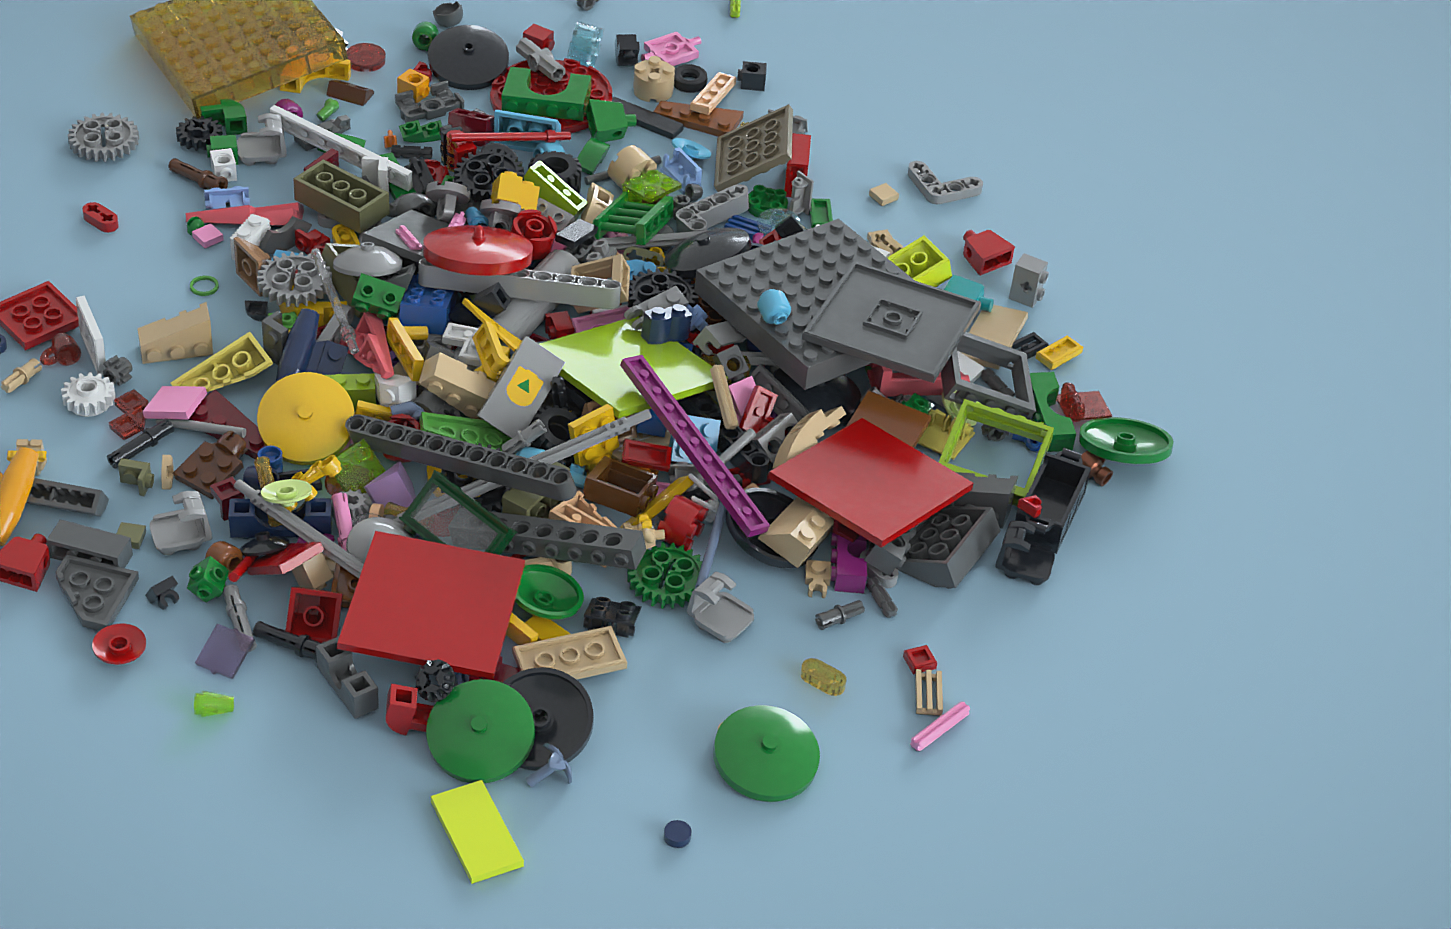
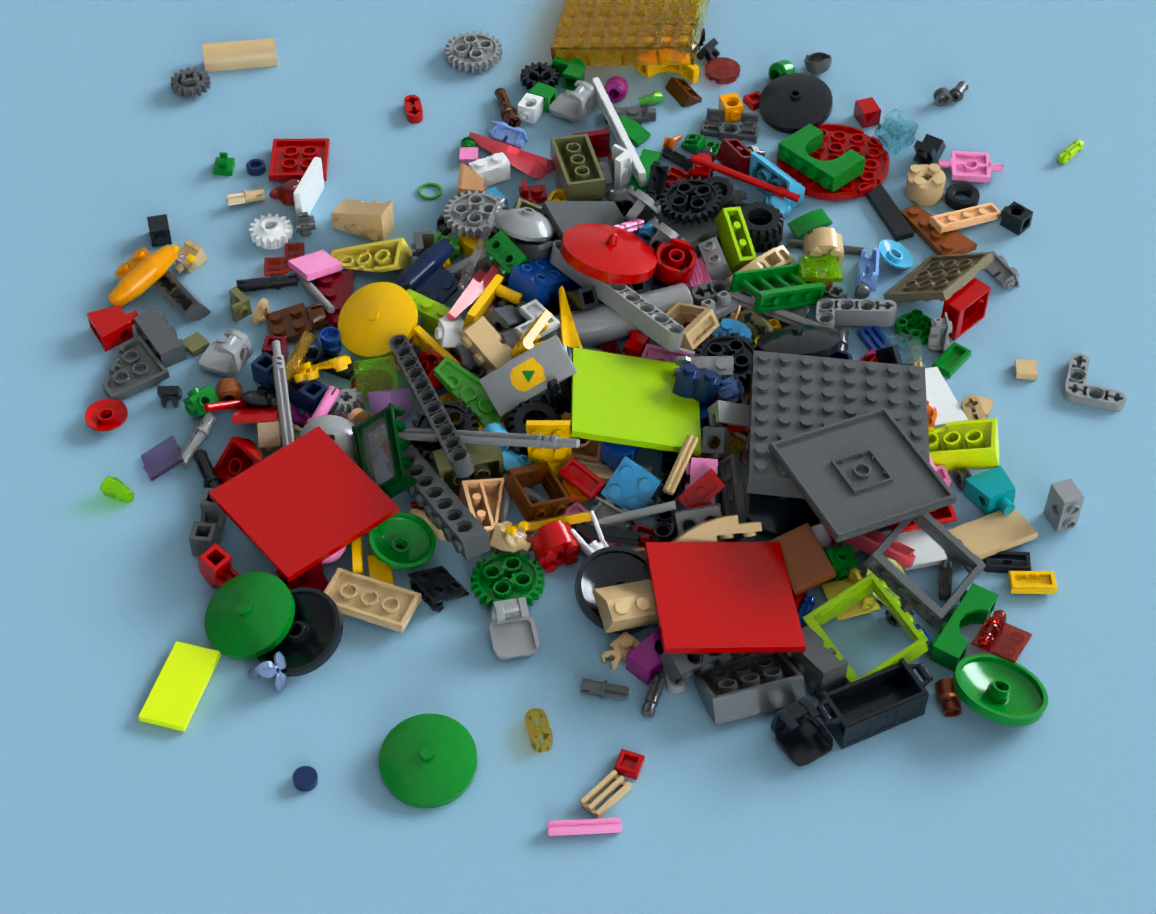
camera: 45 degrees right, 5 degrees up
dark grey tile [259,216,312,254] -> none
yellowish green dish [261,479,312,507] -> none
sand blue arm [390,401,425,423] -> none
bright pink axle [395,225,423,250] -> none
black gear [414,659,455,702] -> none
yellow brick [491,171,540,210] -> none
light grey axle [502,419,547,454] -> none
light grey piece [516,37,565,82] -> none
tile [555,219,598,249] -> none
green torso [585,99,637,142] -> none
magenta plate [620,355,770,537] -> none
sand blue bar [695,498,727,589] -> none
medium azure head [757,289,791,325] -> none
red torso [963,230,1015,275] -> none
red tile [1017,495,1042,518] -> none

